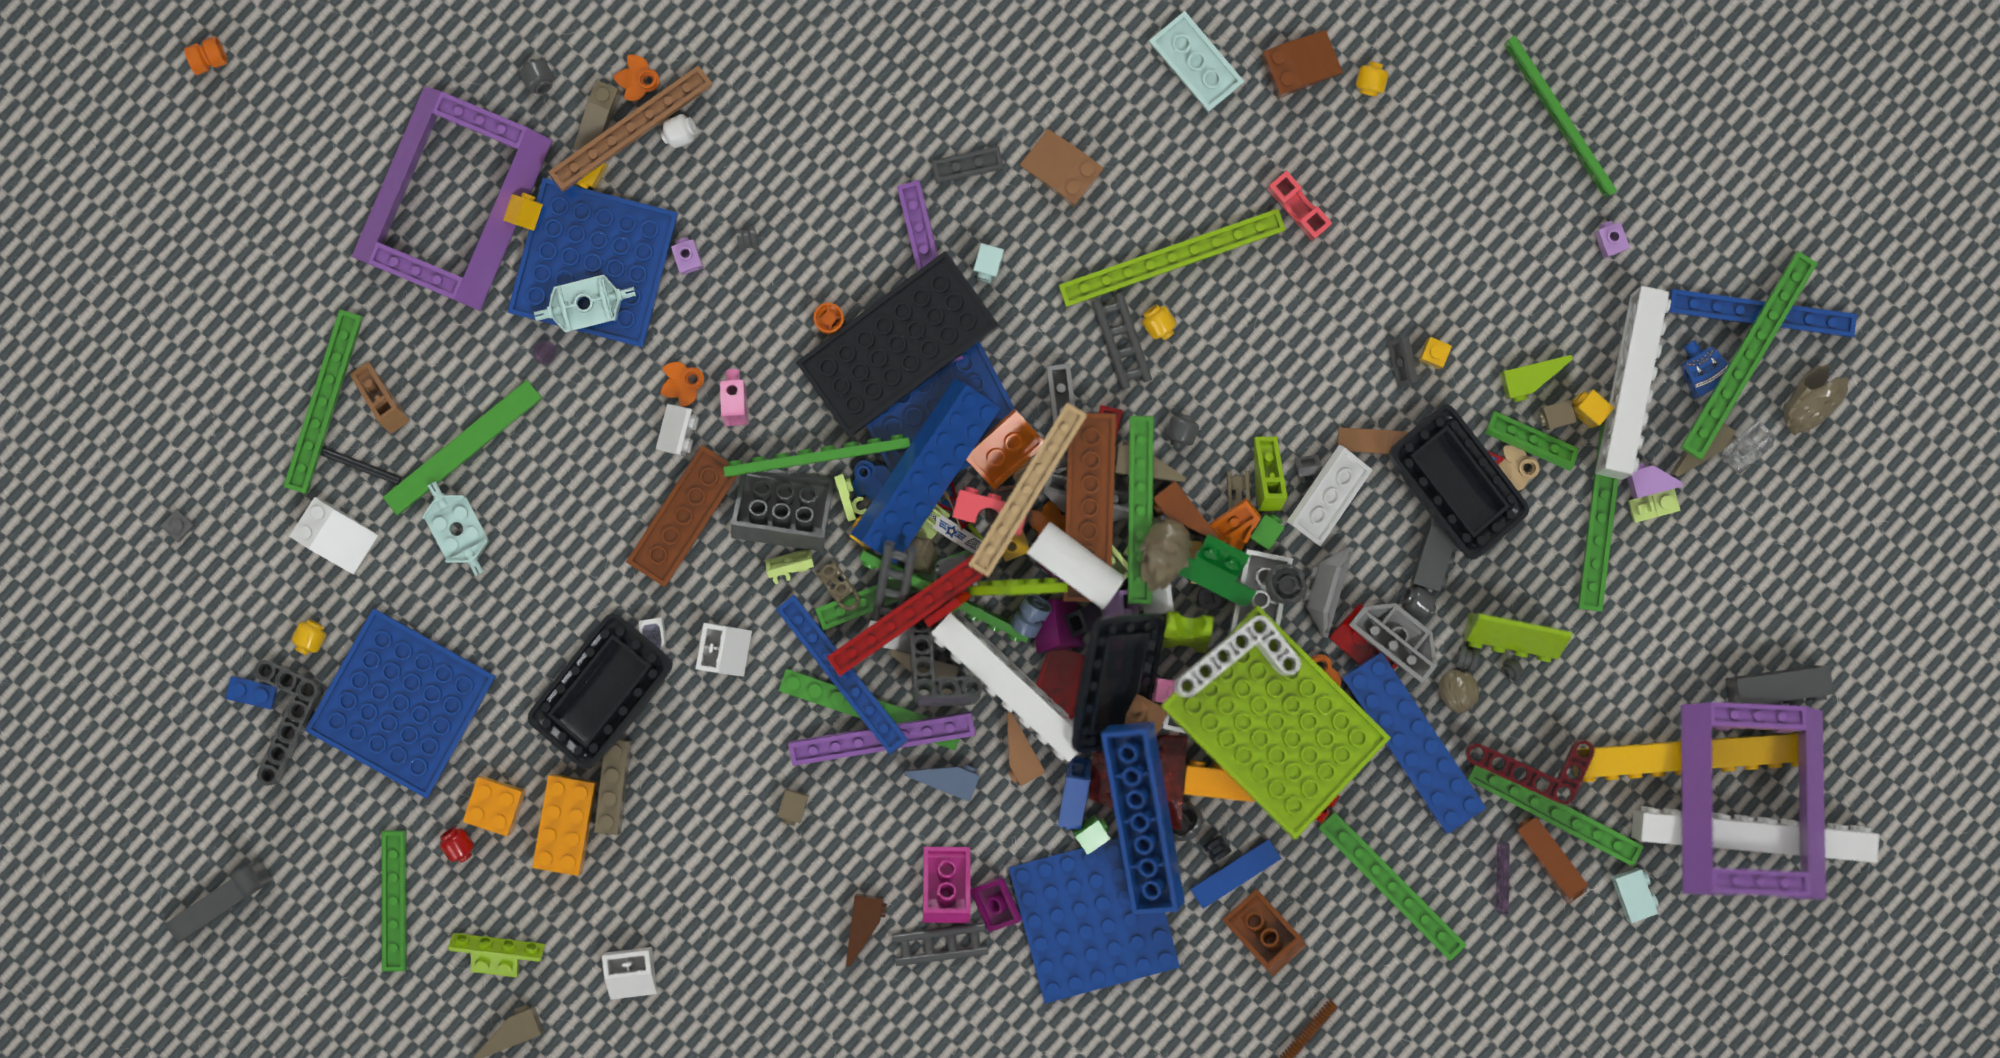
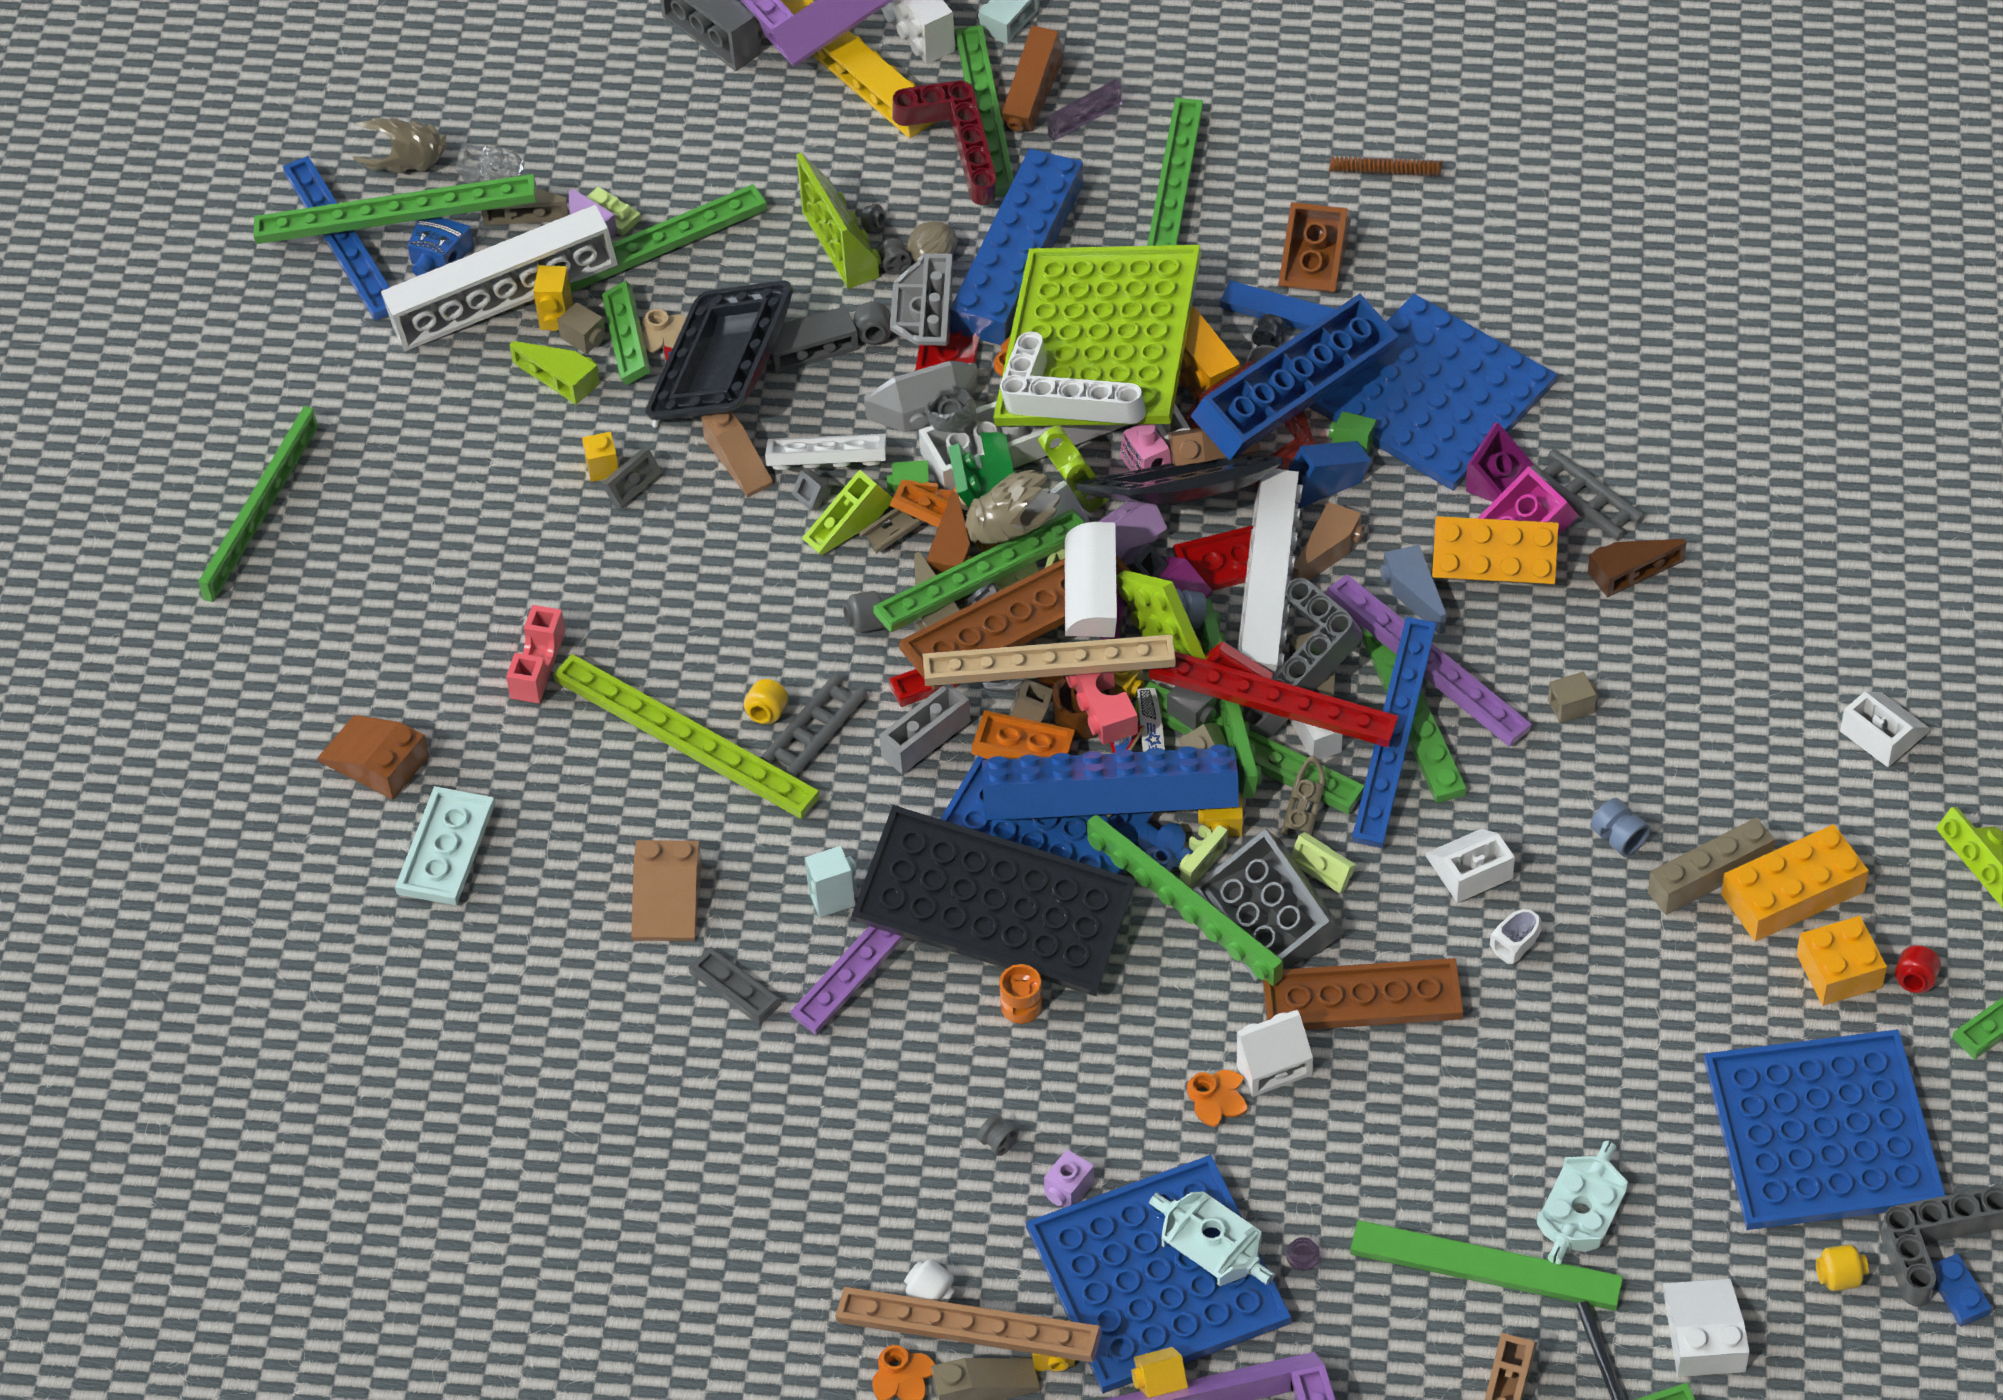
camera: 125 degrees left, 35 degrees down
black wedge [528,614,673,770] -> none
bright pink torso [720,369,749,426] -> none
dark grey bar [872,540,917,621] -> none
yellow head [1356,61,1389,97] -> none
lavender brick [1594,221,1630,259] -> none
none -> light orange brick [1432,516,1559,585]
none -> sand blue wheel [1590,798,1651,857]

